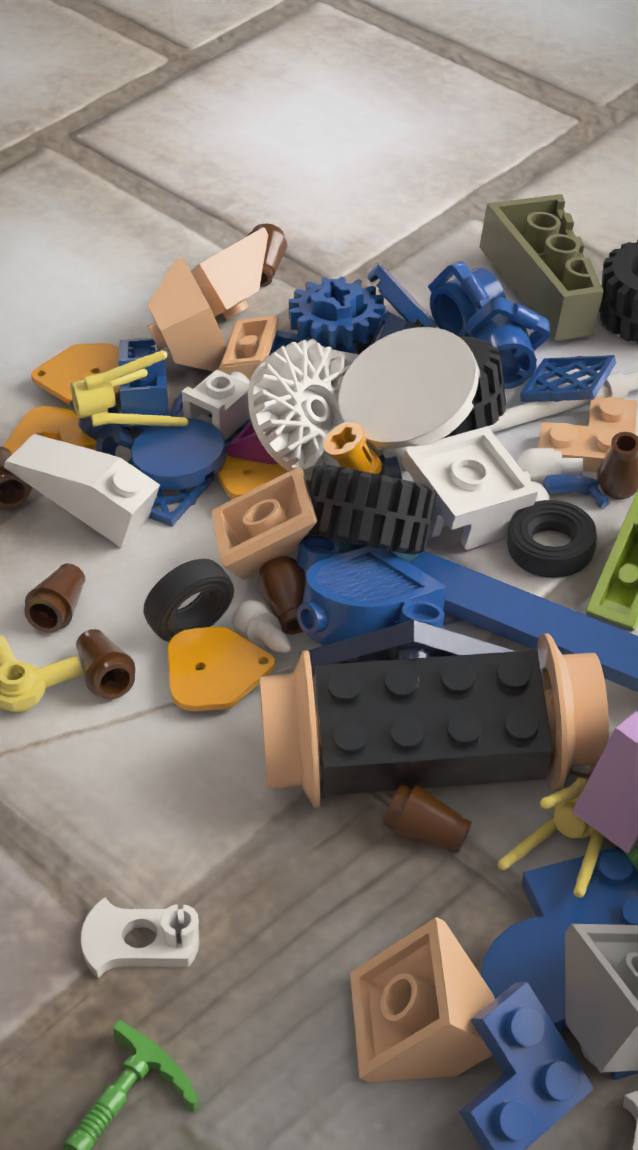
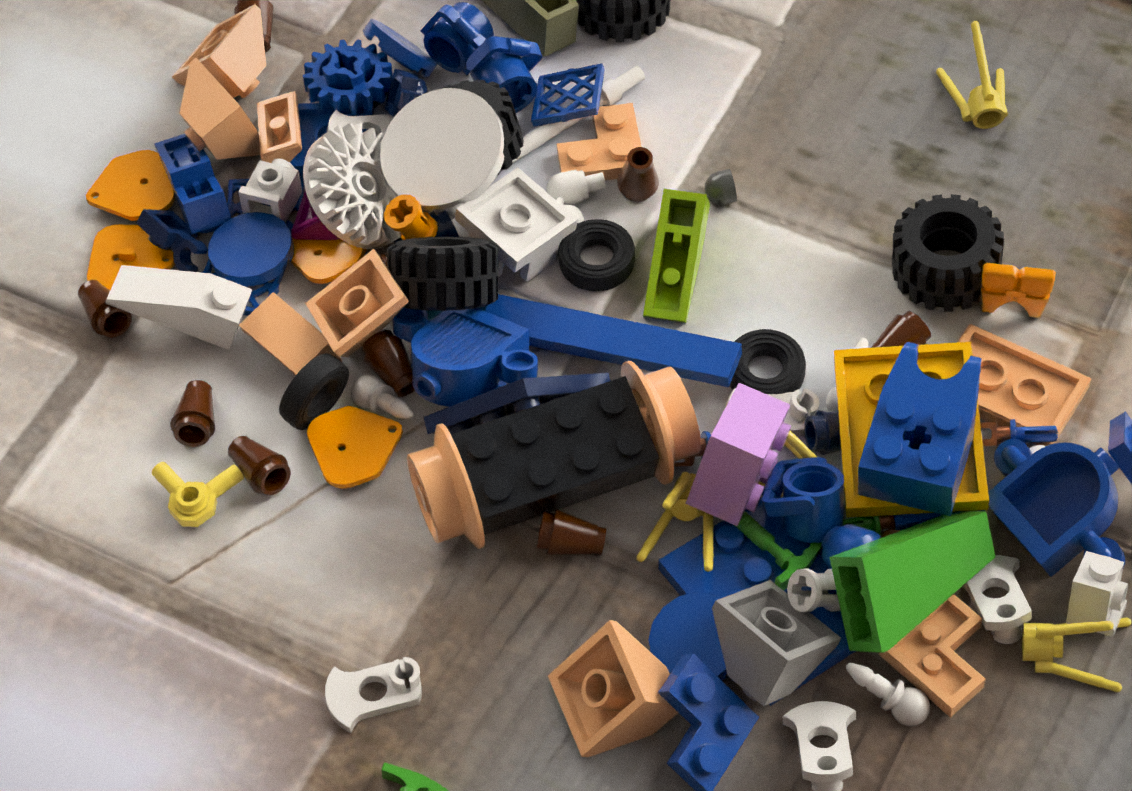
camera: 15 degrees left, 10 degrees up
light yellow plant [70,350,189,427] -> none
blue piece [543,474,609,508] -> none
none -> light nougat hinge [239,292,342,376]

